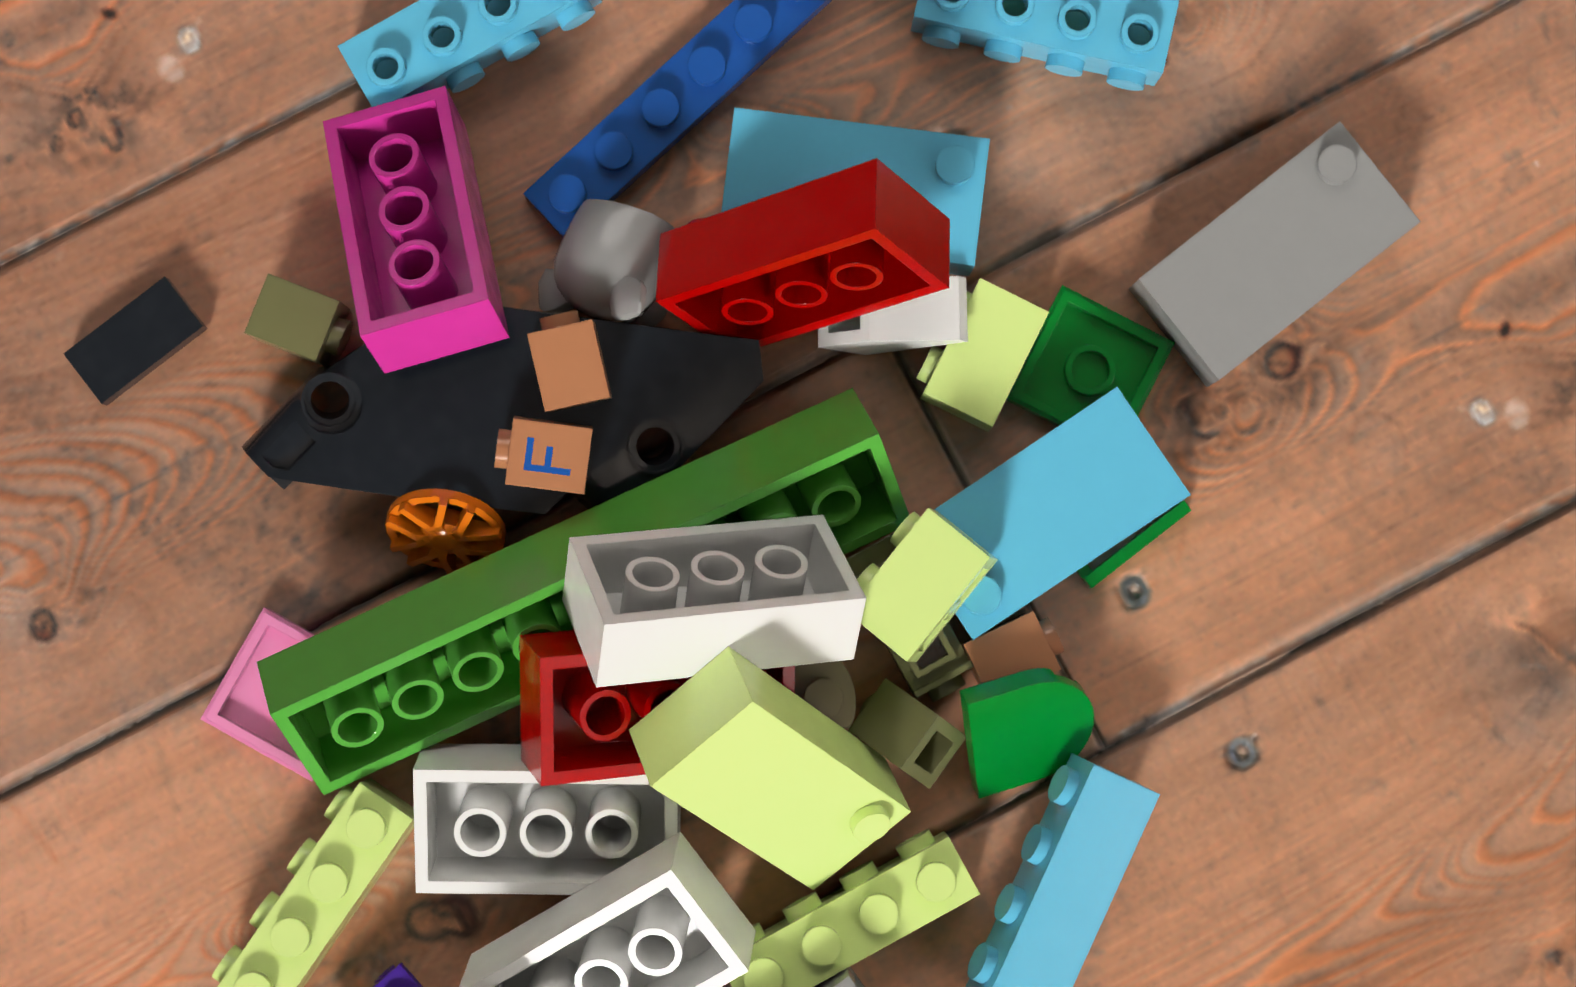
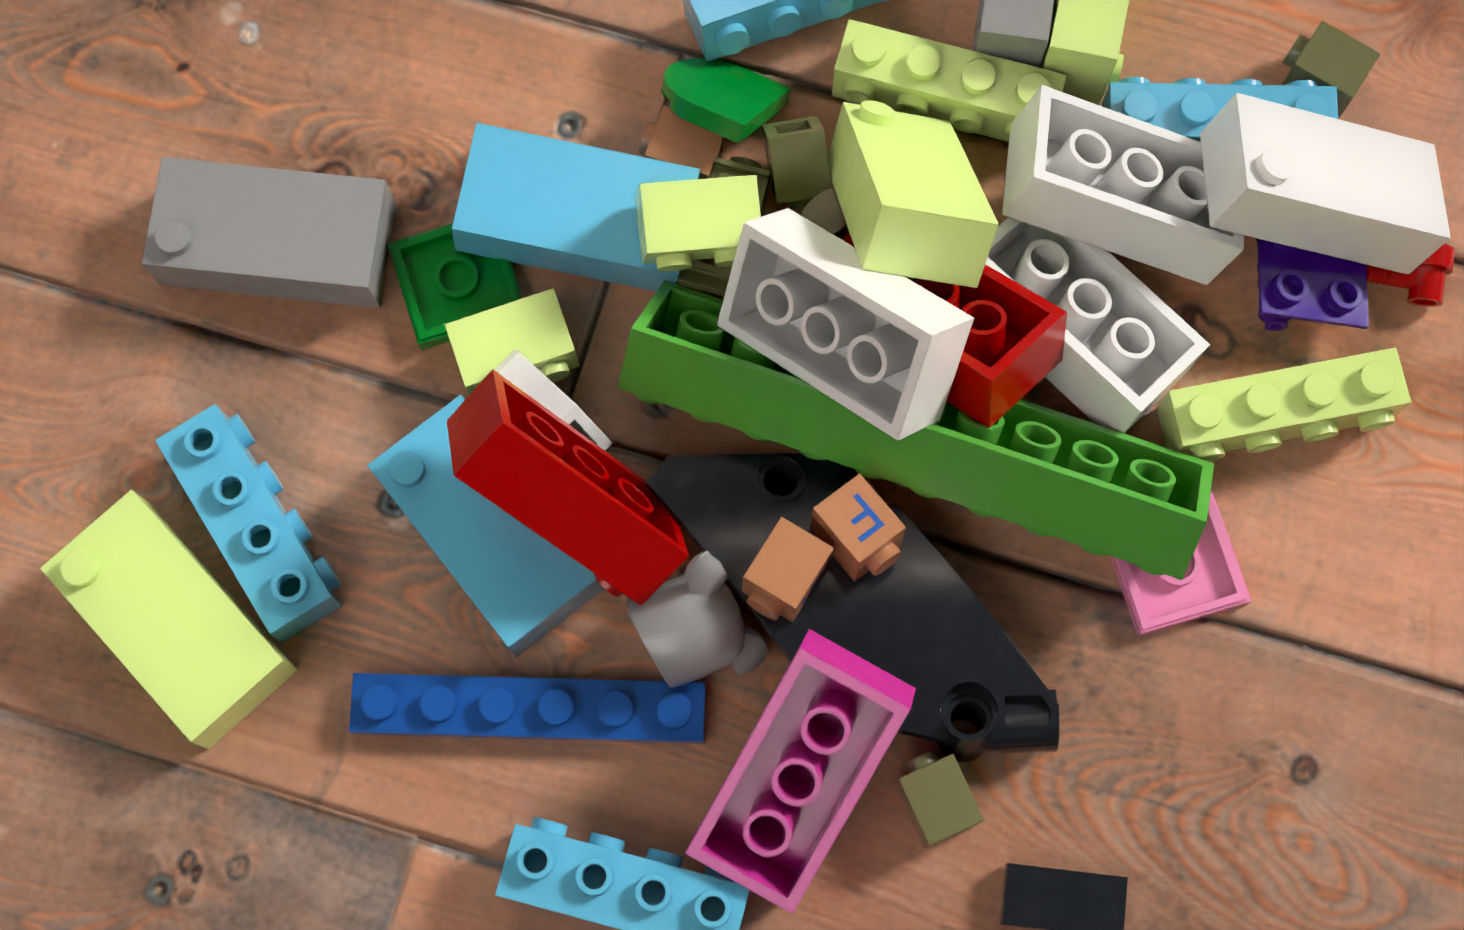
camera: 130 degrees left, 10 degrees down
orange wheel [385,488,507,574] -> none

